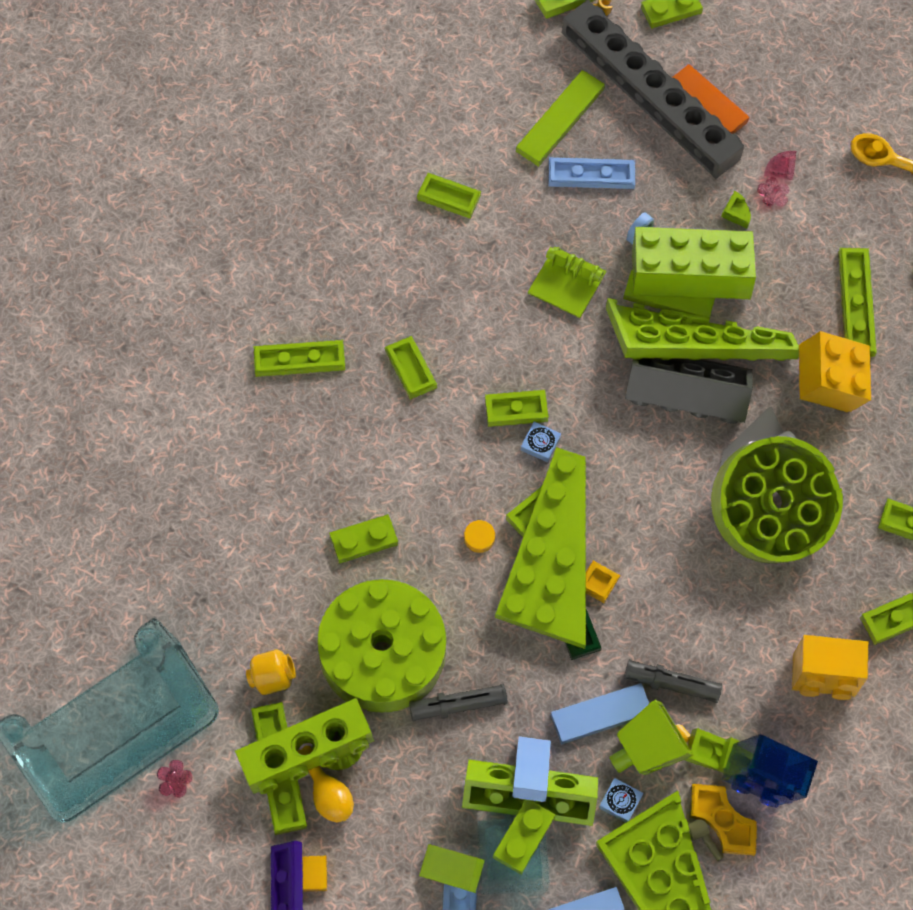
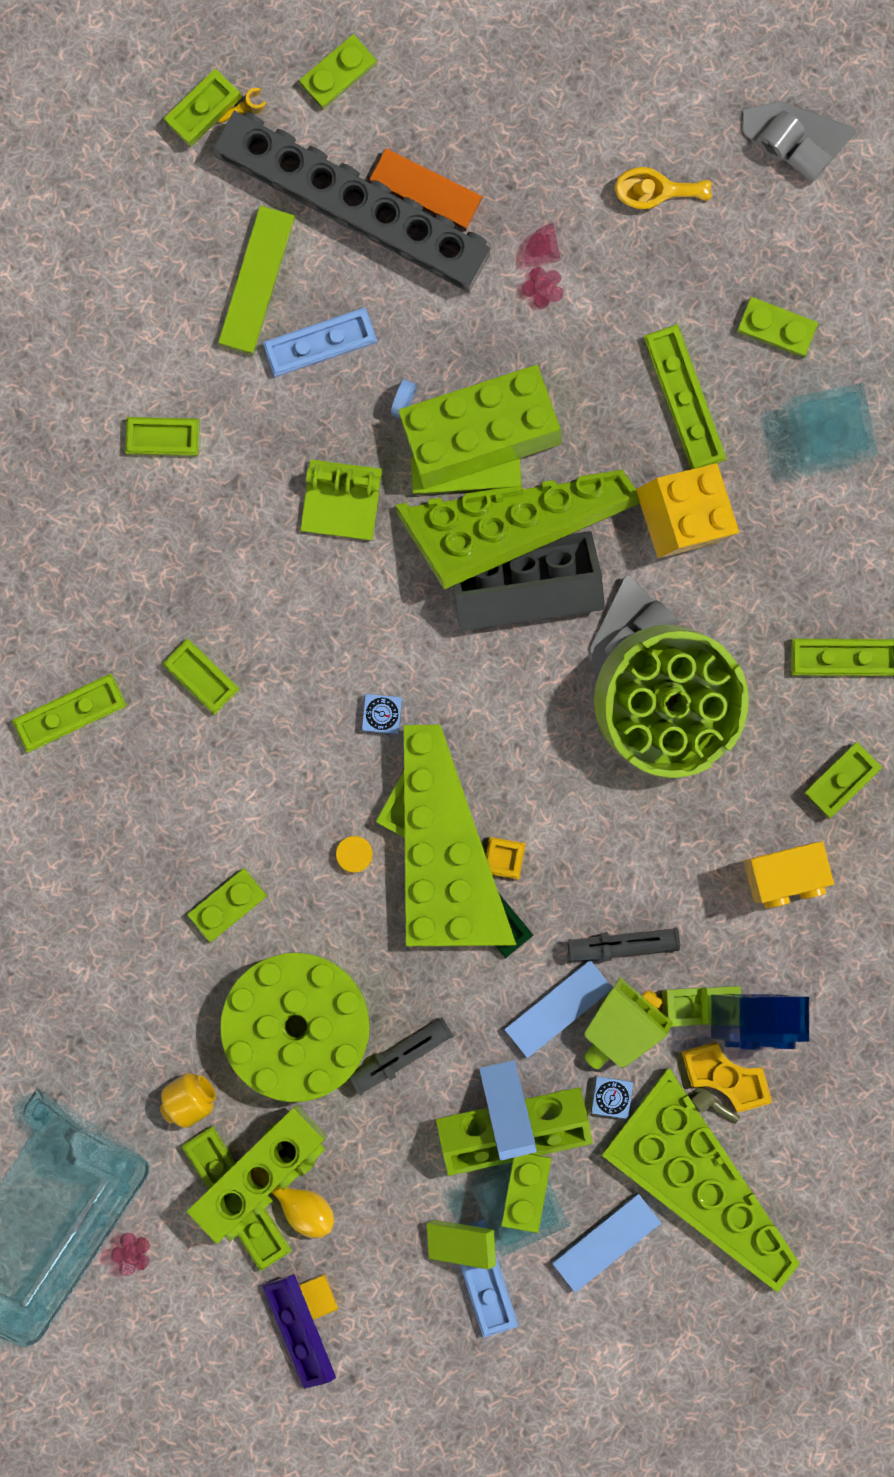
camera: 20 degrees left, 20 degrees up
lime plate [485,390,549,427] -> none
lime tile [721,191,751,229] -> none

